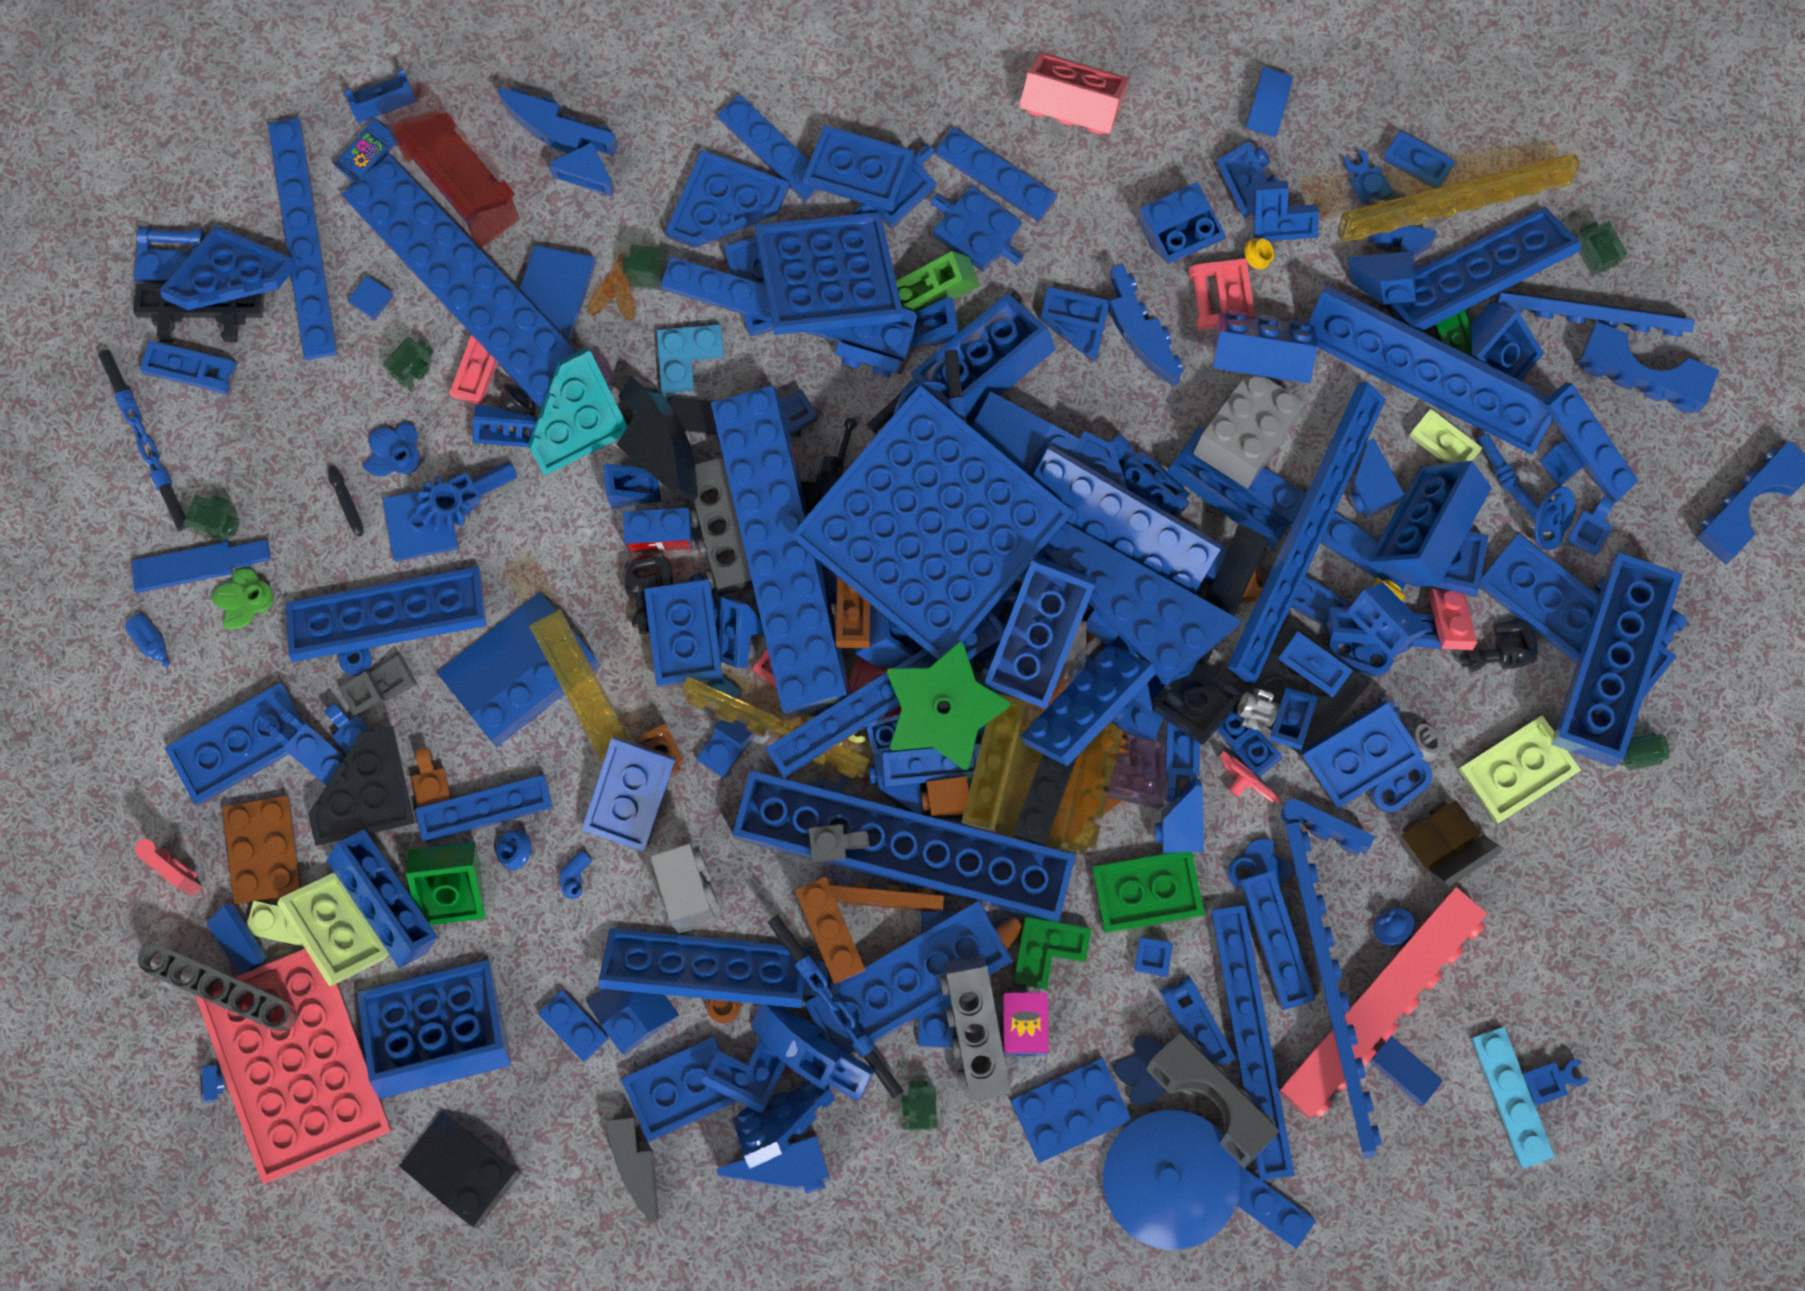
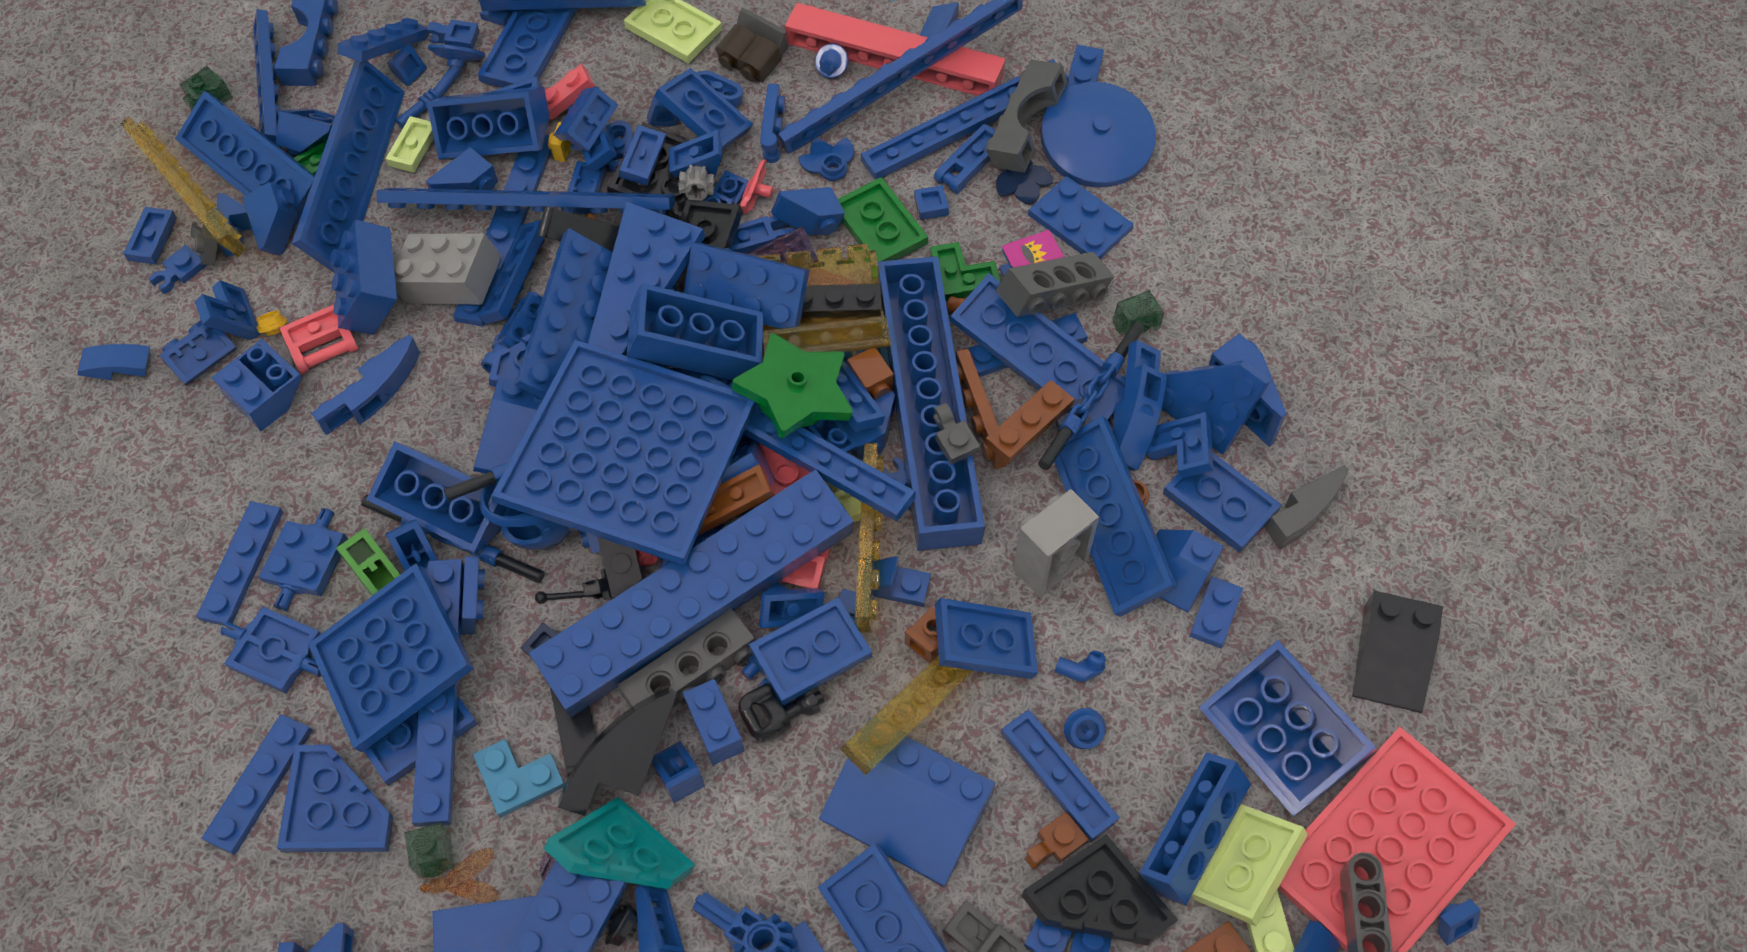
camera: 115 degrees left, 15 degrees down
green slope [406,841,485,925] -> none
blue plate [803,125,915,212] -> none
coral slope [1019,52,1130,134] -> none
blue wing [1040,287,1110,362] -> none
blue plate [1240,870,1316,1010] -> none
black piece [1459,620,1538,673] -> none

